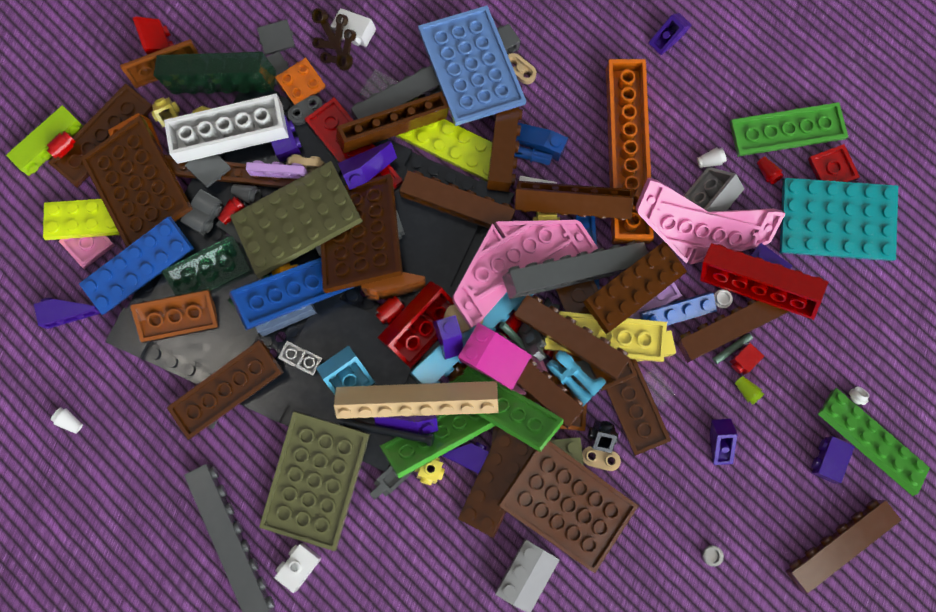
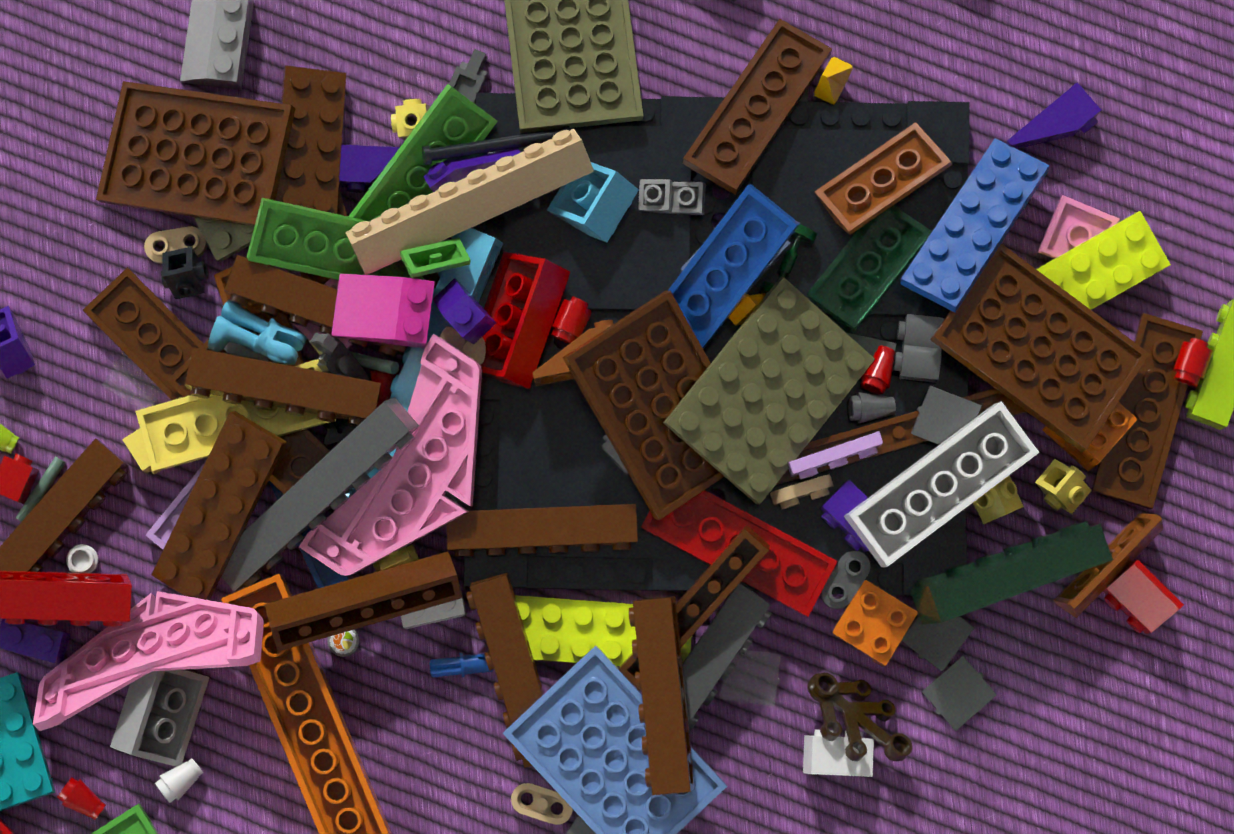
camera: 155 degrees right, 5 degrees up
dark purple slope [338,141,397,190] -> none
blue slope [516,123,568,162] -> none
plate [639,292,717,326] -> none
none -> bright green slope [400,238,471,278]
none -> reddish brown brick [629,596,695,795]
none -> yellow slope [814,57,853,105]

